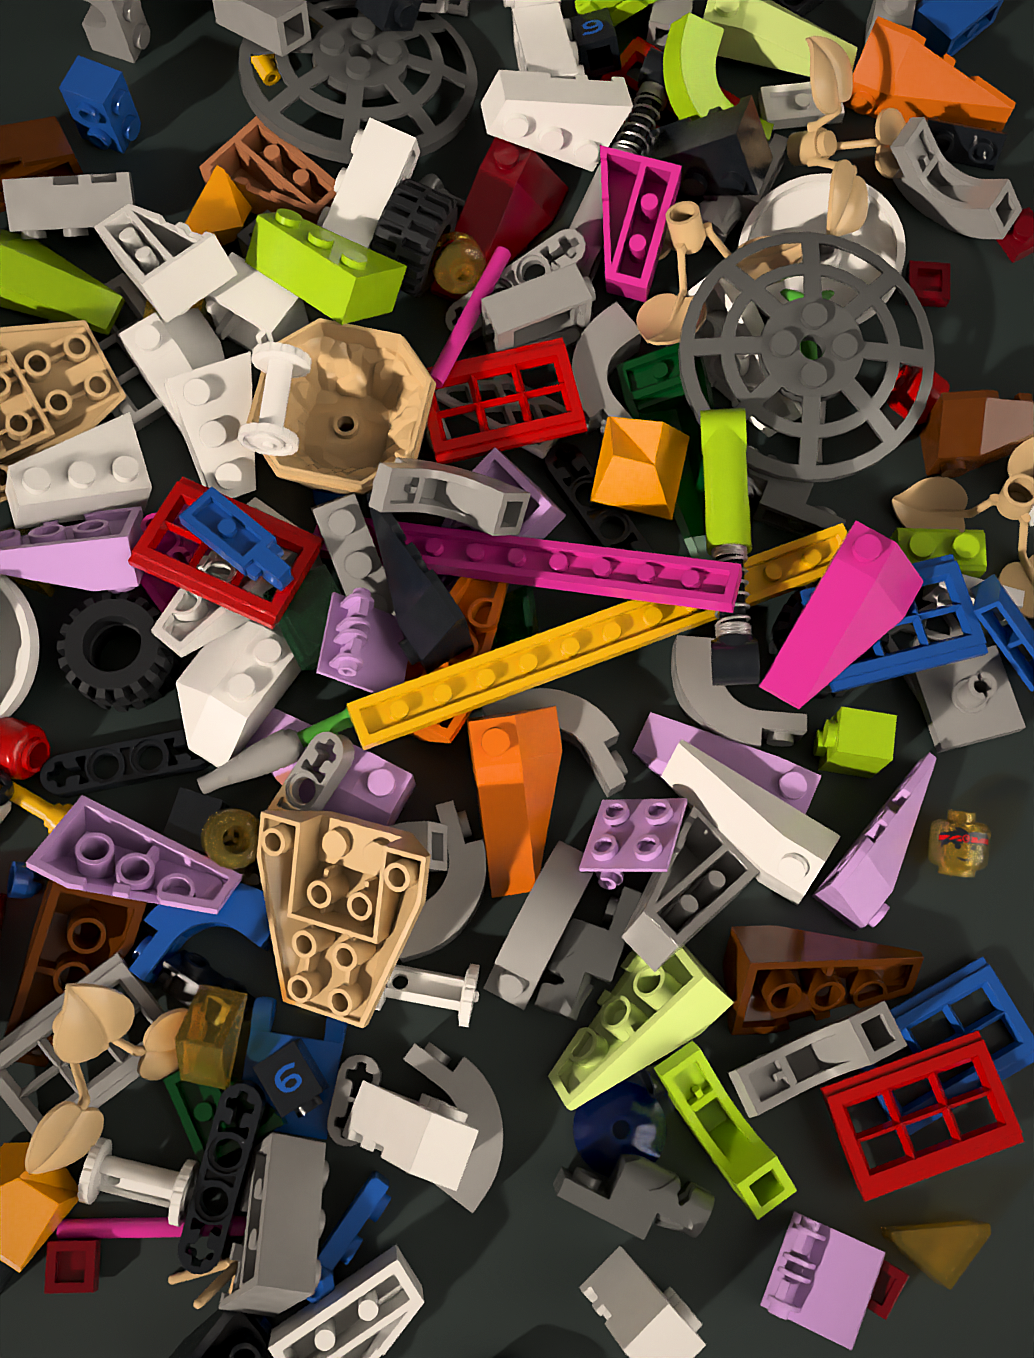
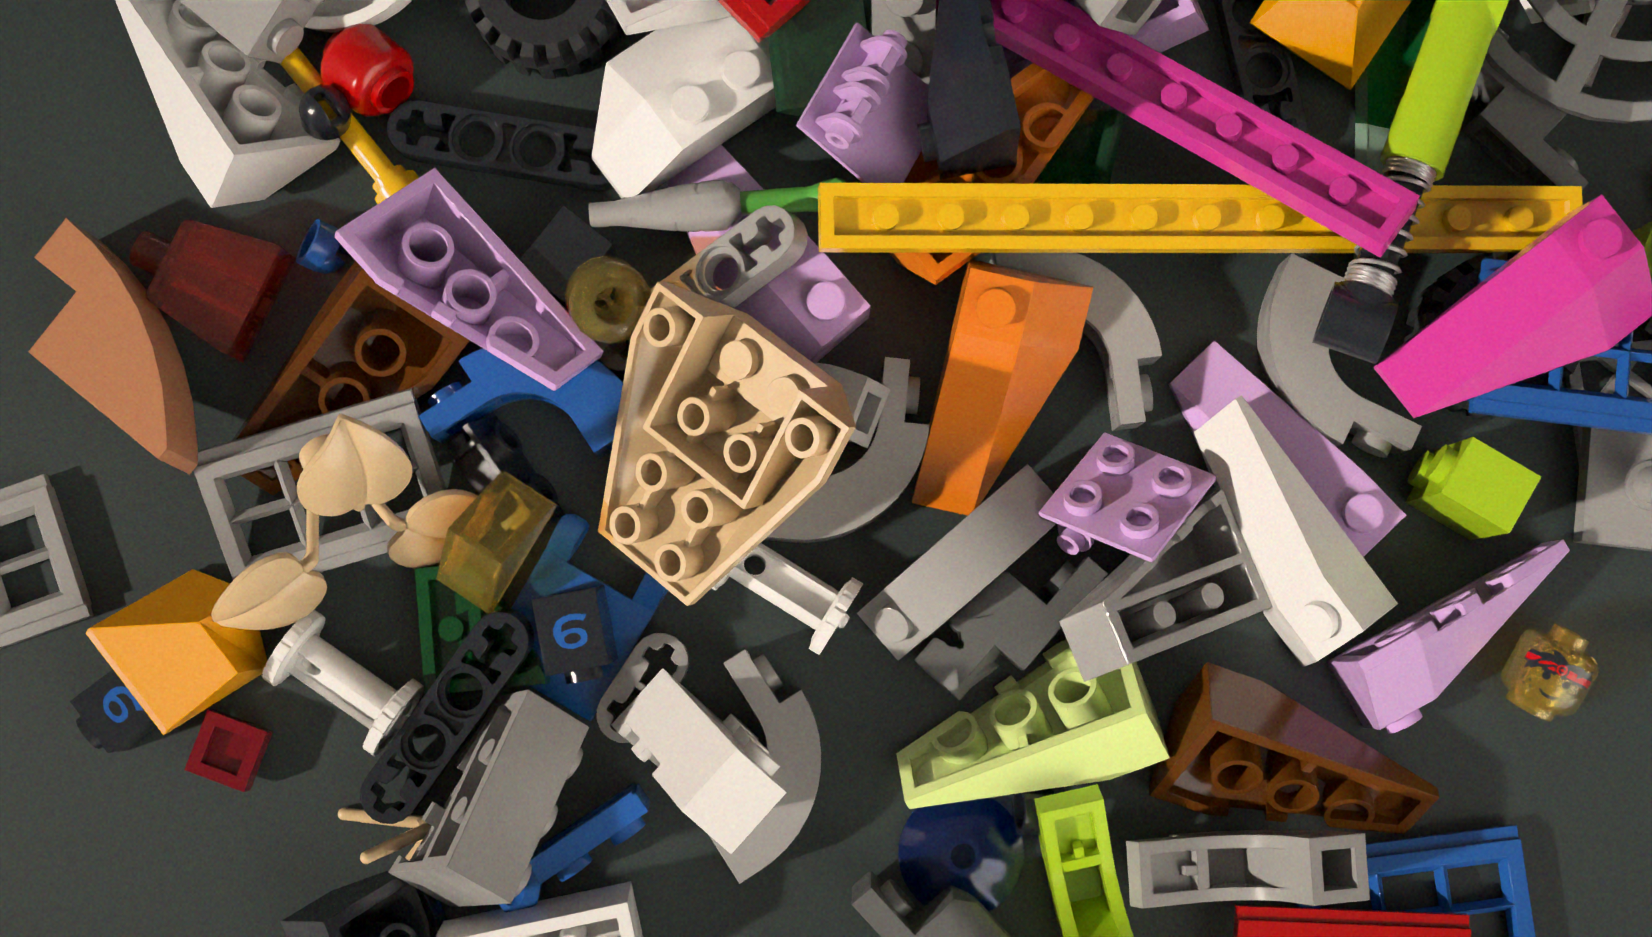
camera: 20 degrees right, 10 degrees up
dark pink bar [57,1216,247,1239] -> none

